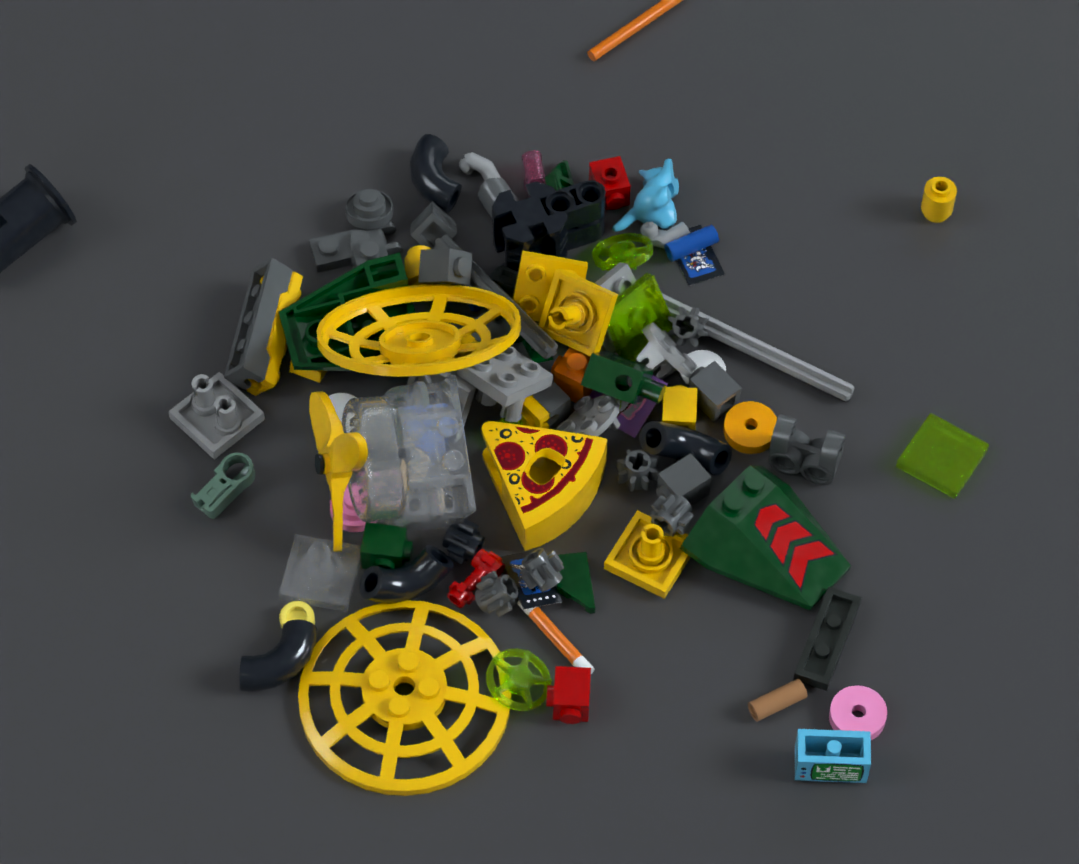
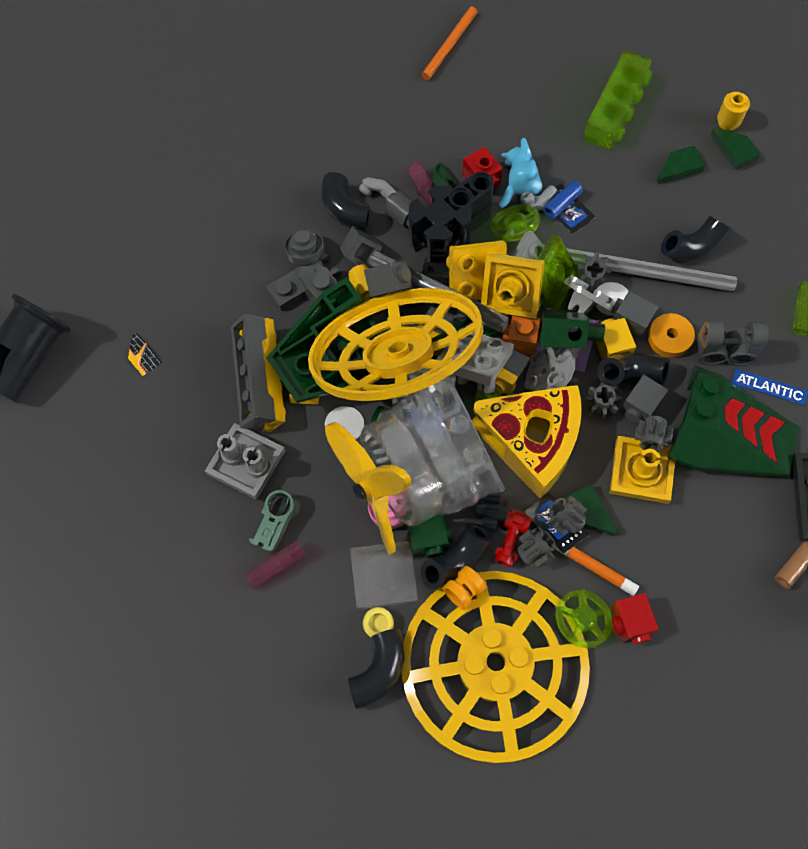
camera: 15 degrees left, 10 degrees up
none -> sticker [128,333,162,376]
none -> clear pink pin [244,540,306,589]
none -> light orange wheel [443,566,487,610]
none -> clear neon green brick [583,50,653,151]
none -> dark green tile [657,145,705,184]
none -> black cylinder [661,215,733,262]
none -> dark green tile [711,127,761,169]
none -> blue sticker [732,369,808,406]

